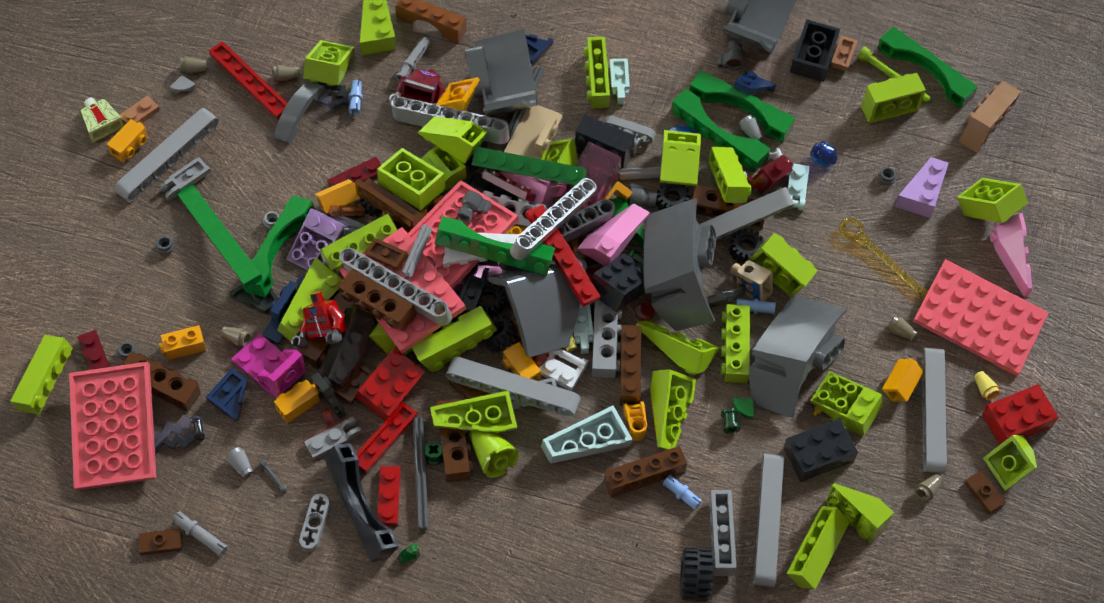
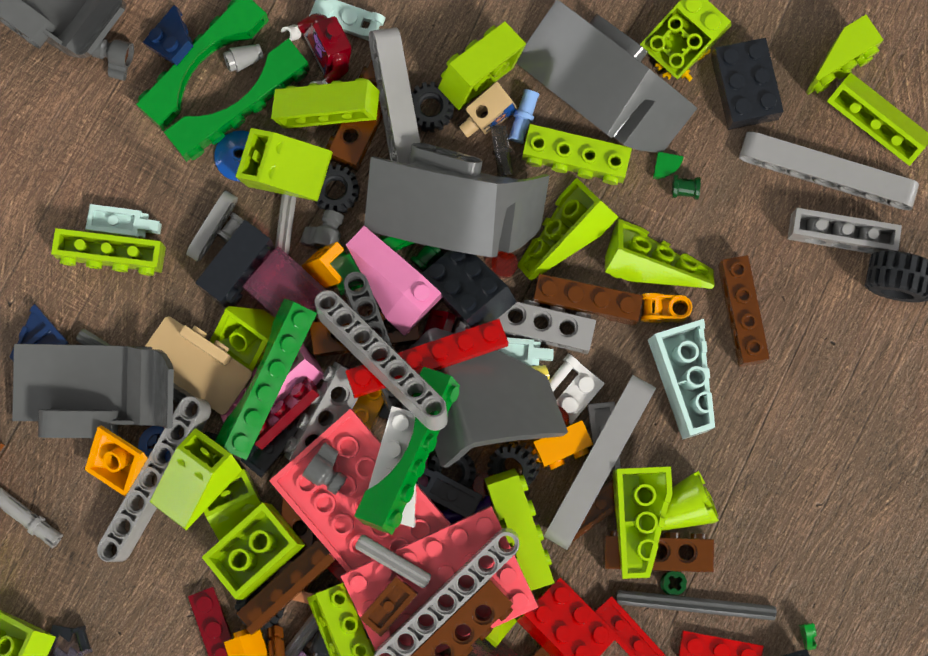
camera: 80 degrees left, 20 degrees up
light blue pin [348,80,363,115] -> none
dark red torso [389,69,446,104] -> none
light blue pin [662,475,702,510] -> none

